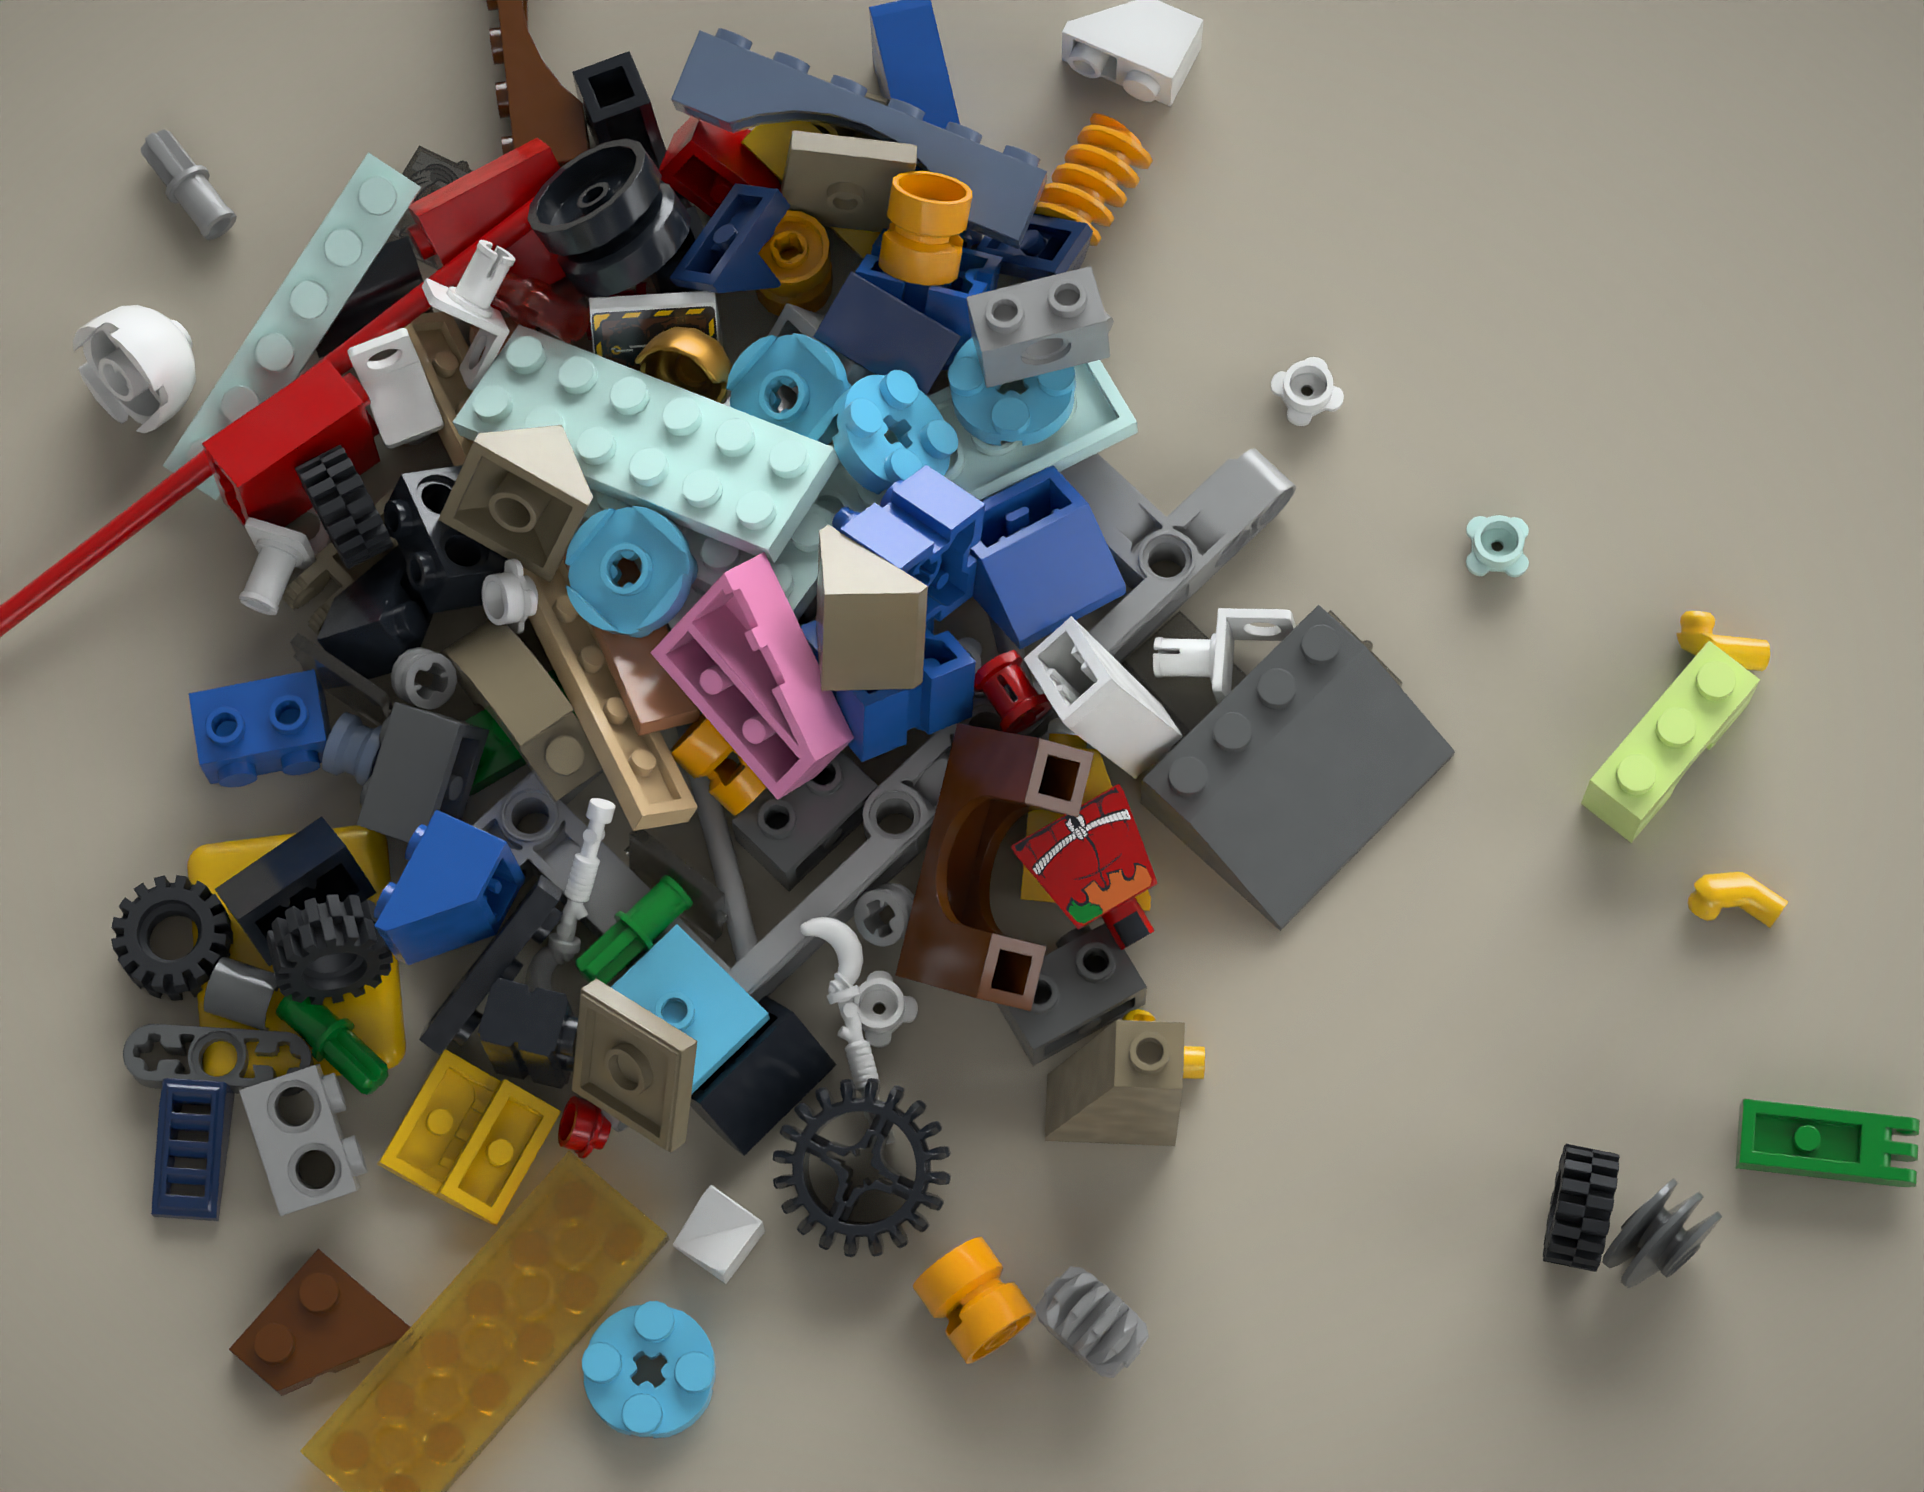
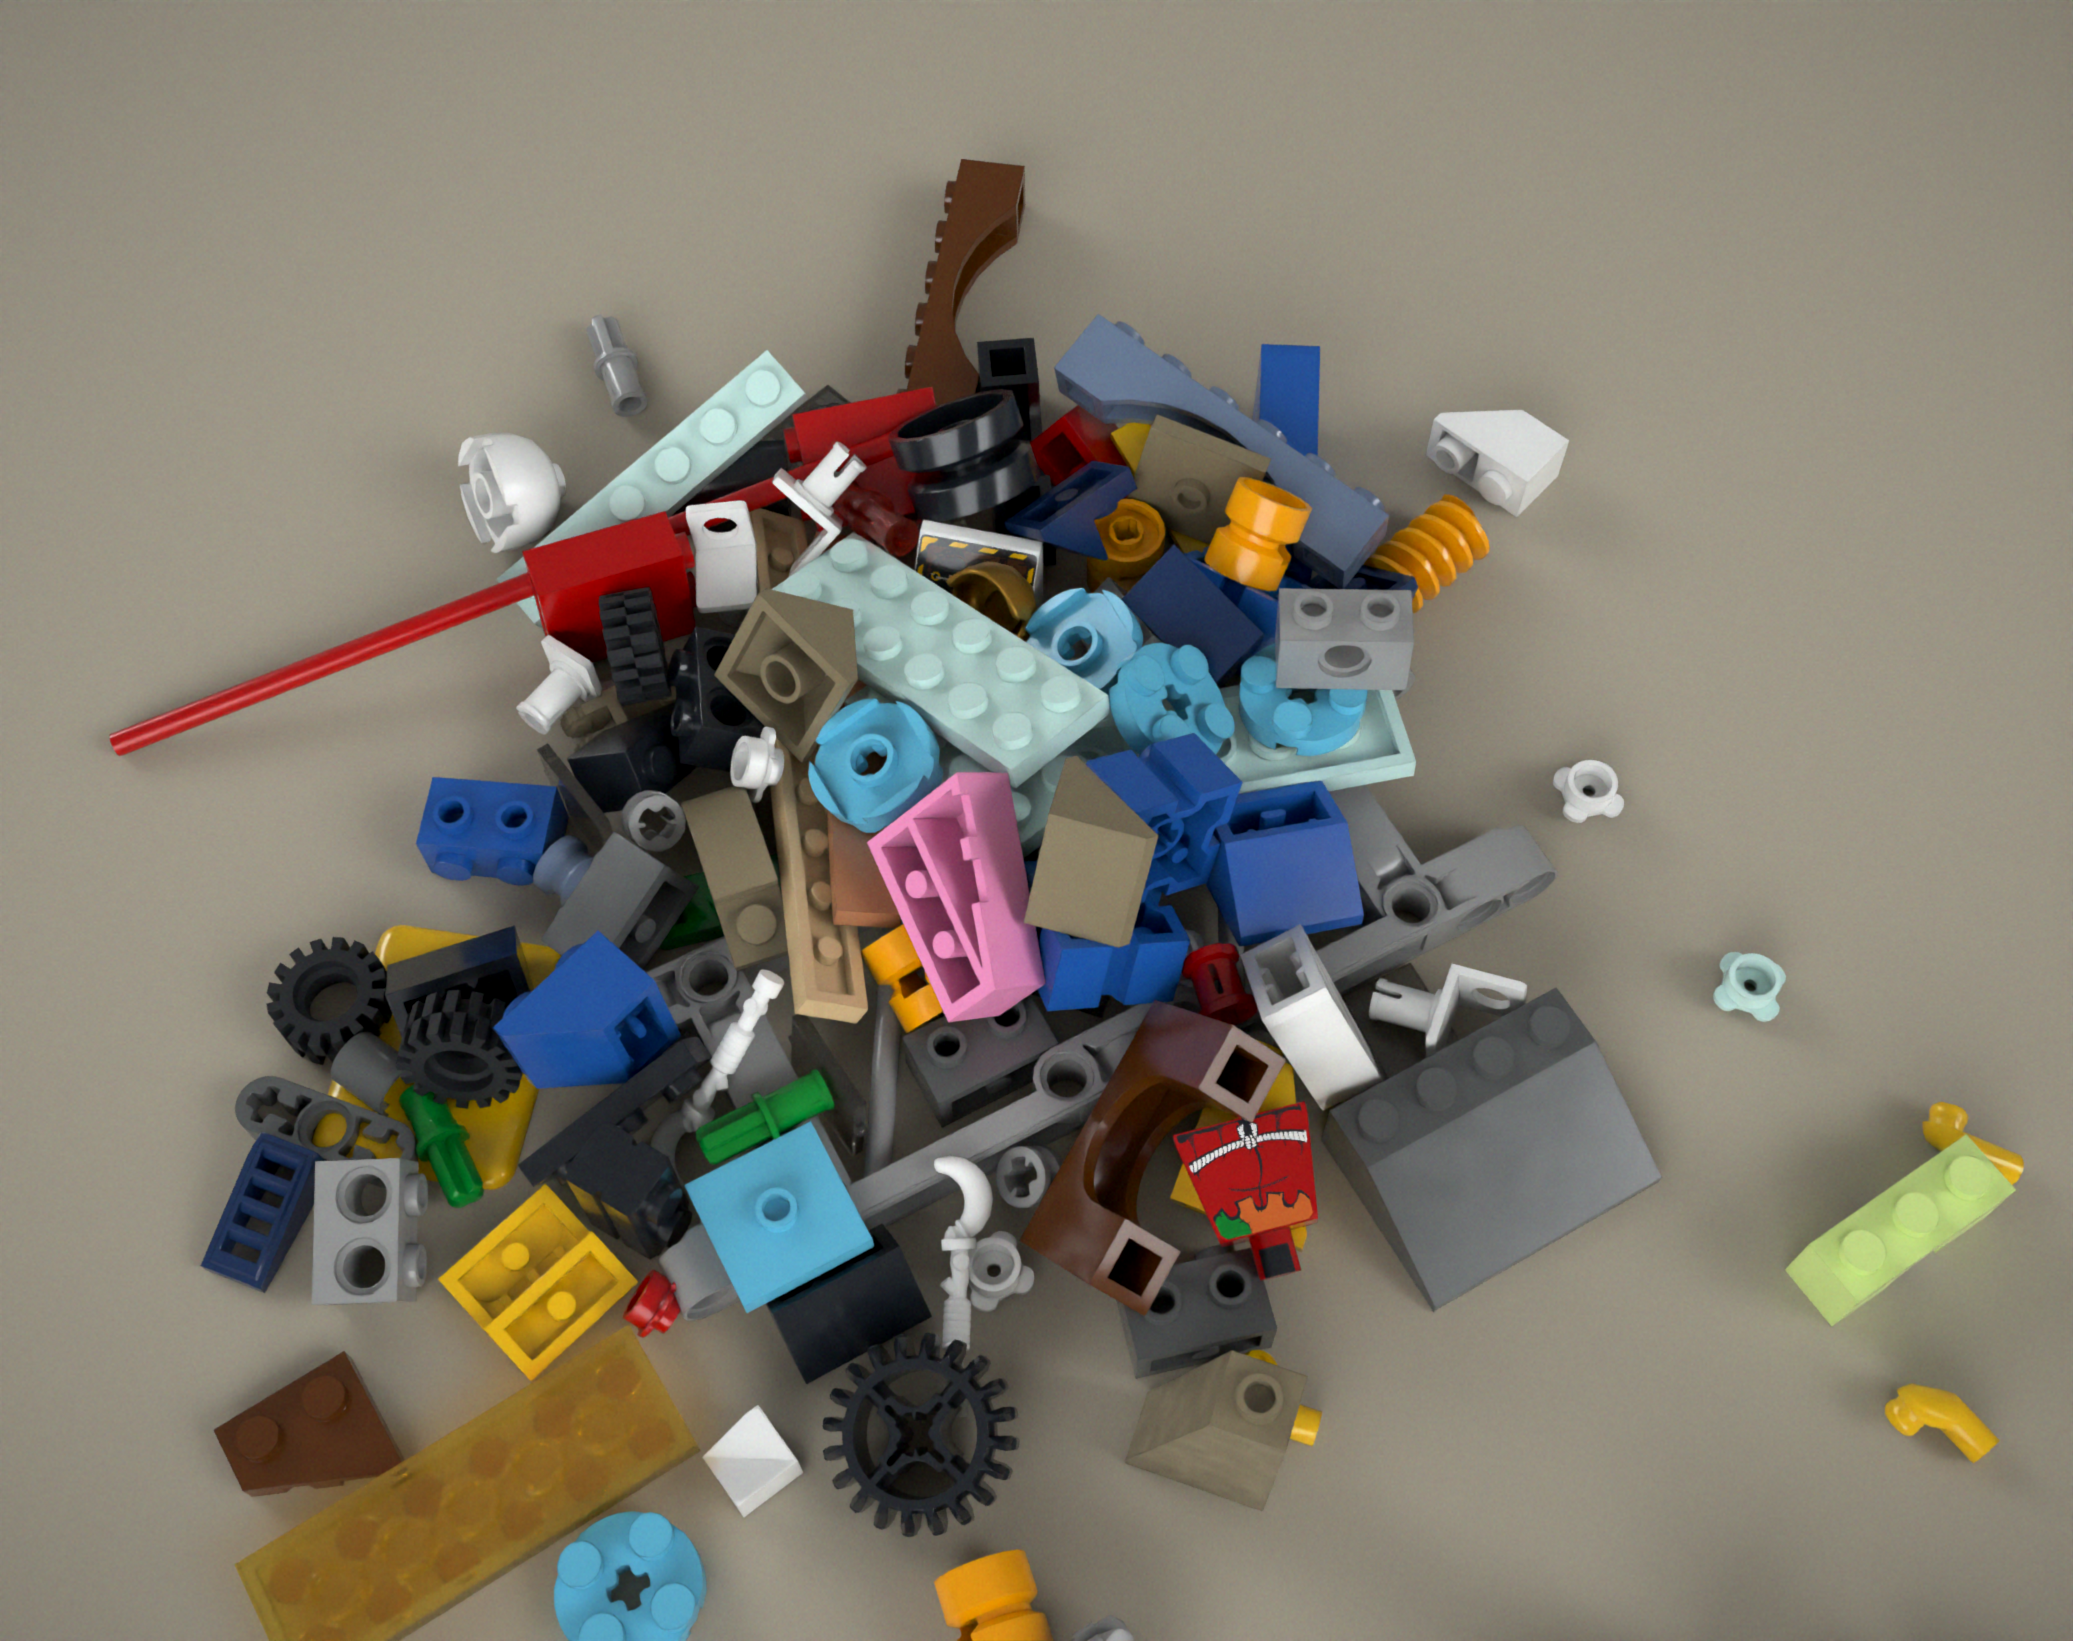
camera: 15 degrees right, 10 degrees down
dark tan plate [572,978,697,1153] -> none

